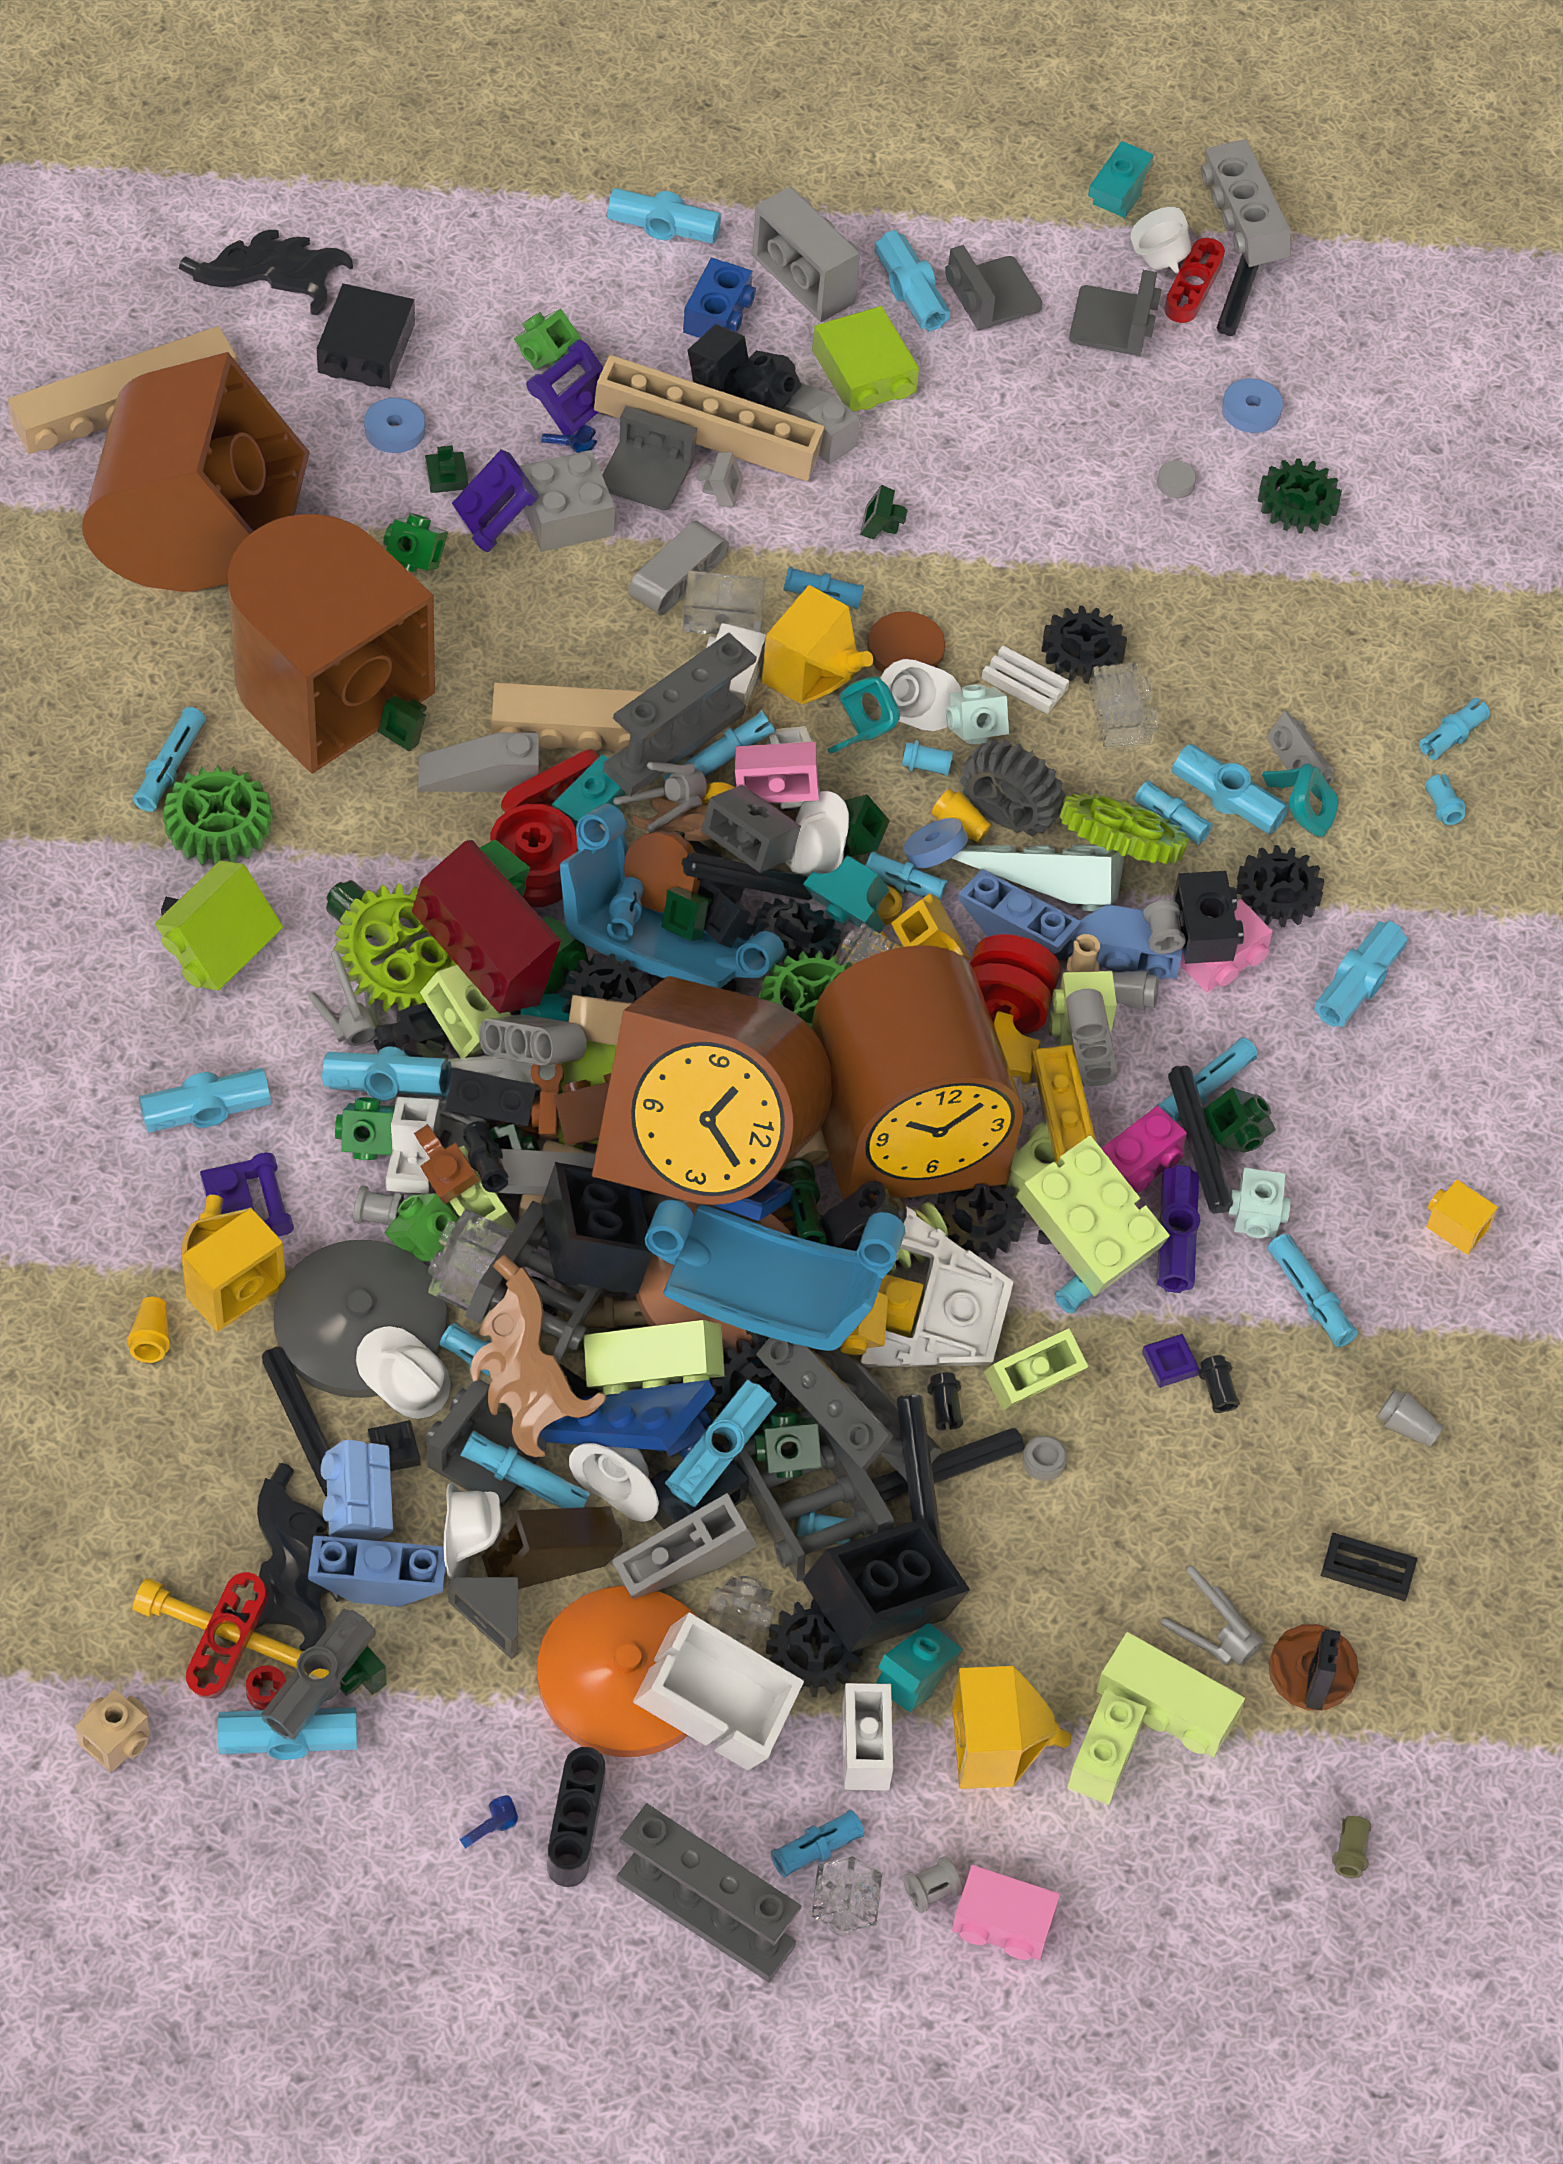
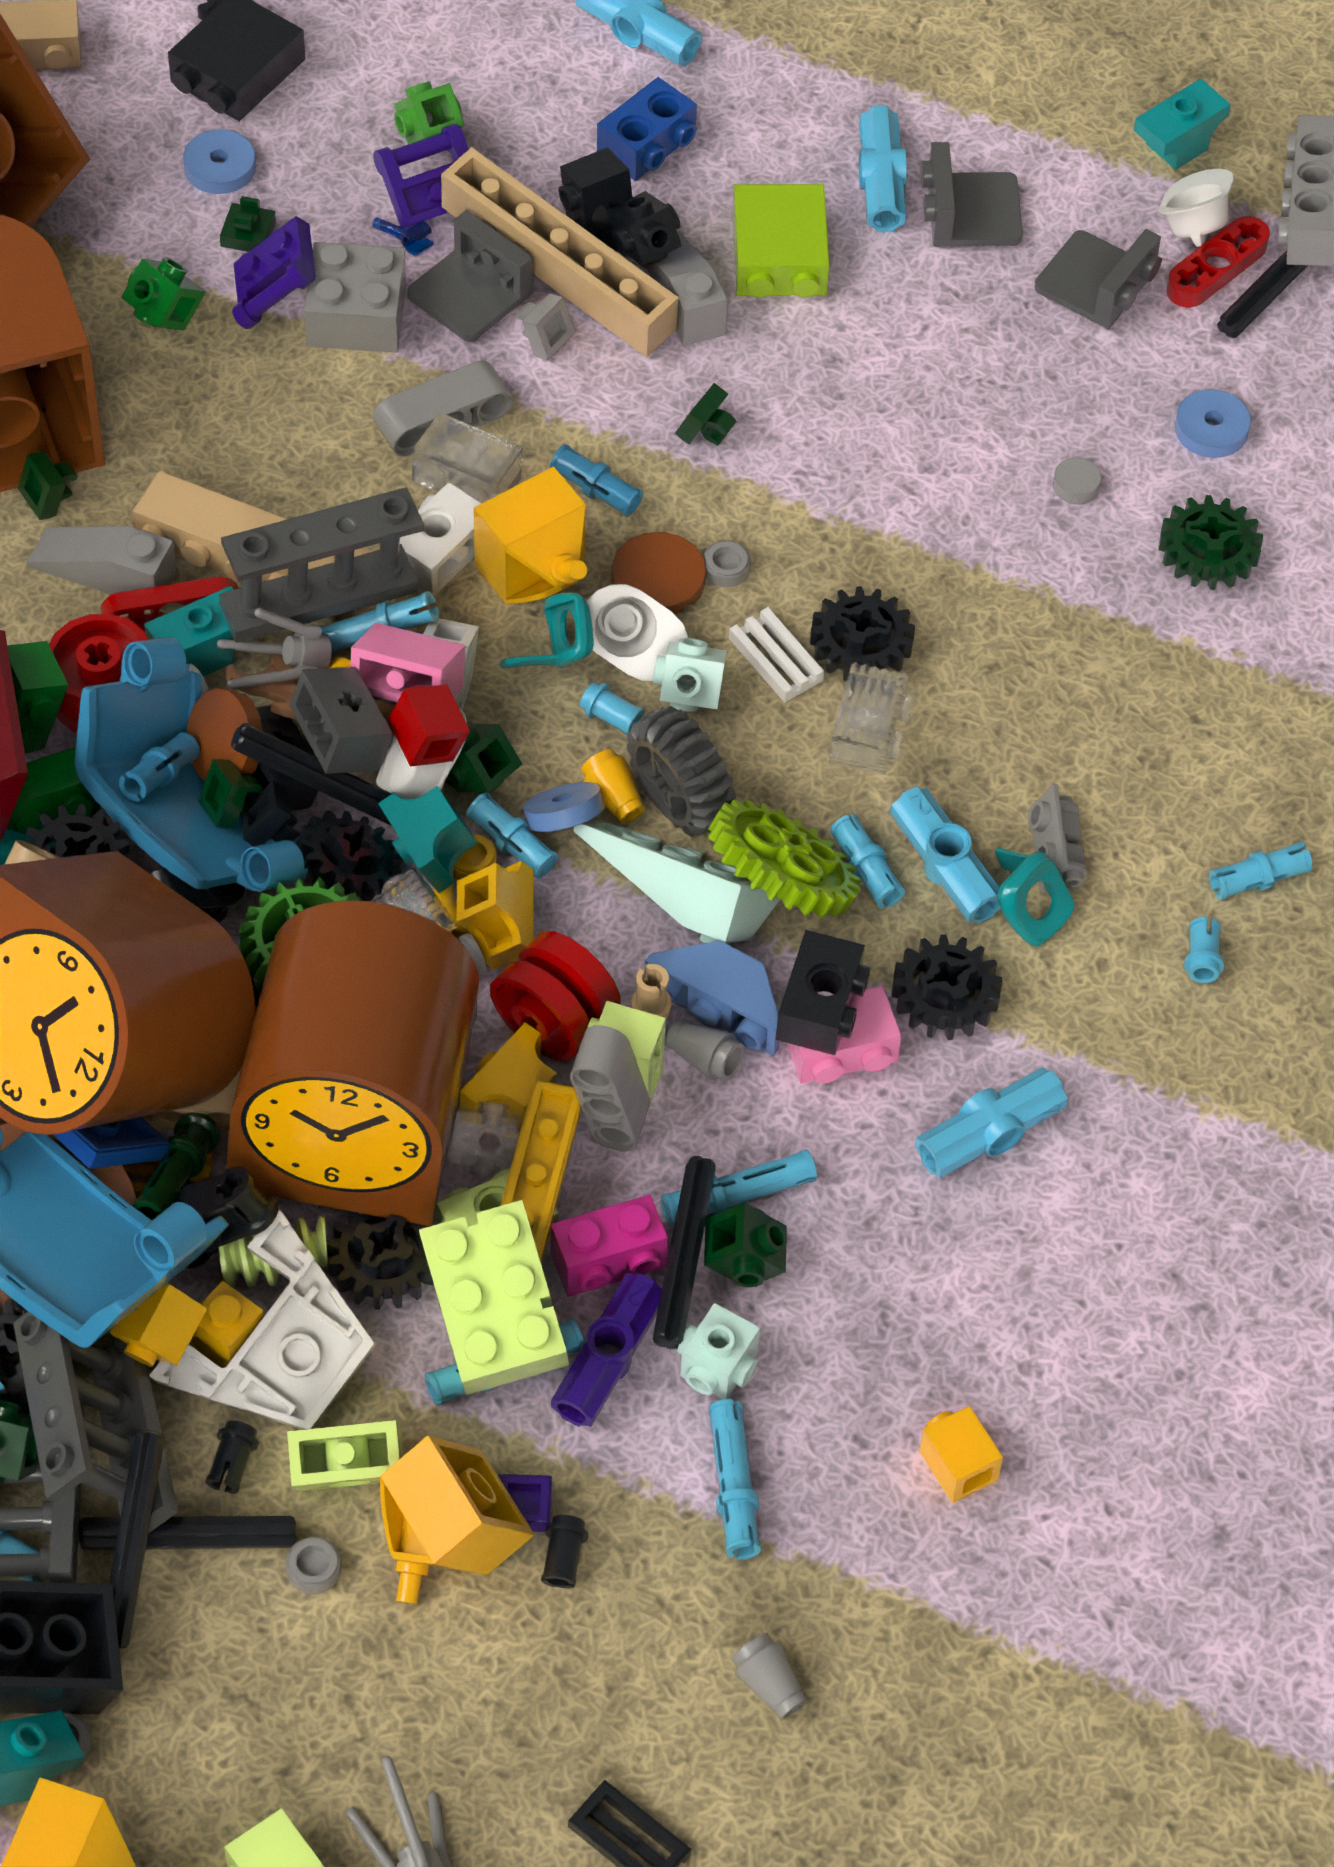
camera: 25 degrees right, 0 degrees up
light grey brick [752,186,860,322] -> none
medium blue slope [958,869,1082,954] -> none
light grey bush [1143,900,1185,954] -> none
none -> yellow piece [380,1435,535,1604]
none -> red brick [388,684,470,767]
none -> light grey tile [703,541,751,587]

